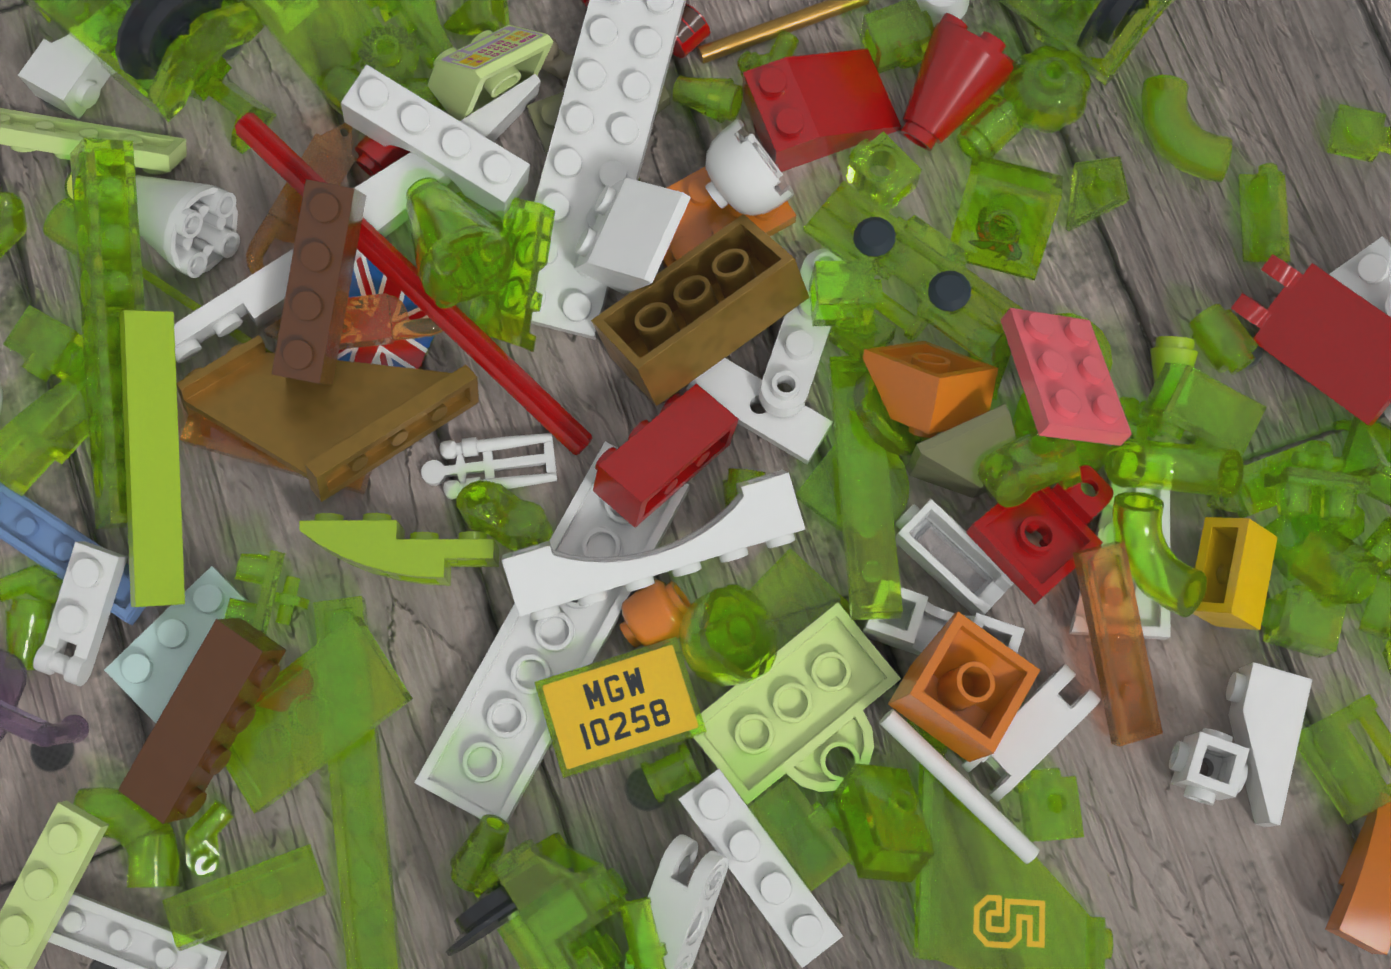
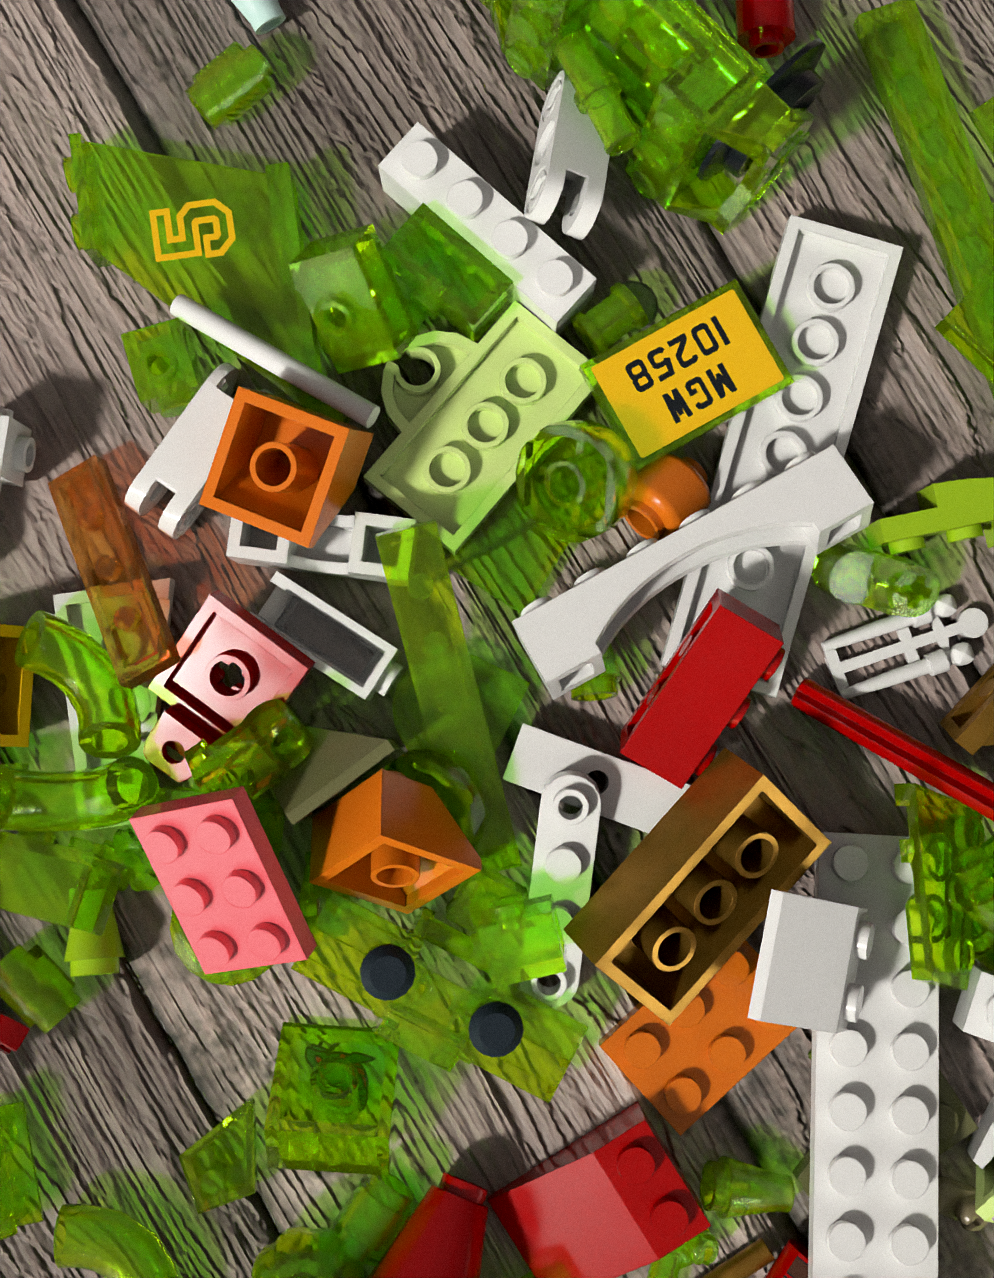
camera: 165 degrees right, 10 degrees up
clear neon green cone [450,814,510,893] -> none
white cylinder [705,119,794,216] -> none
clear neon green brick [846,131,922,216] -> none

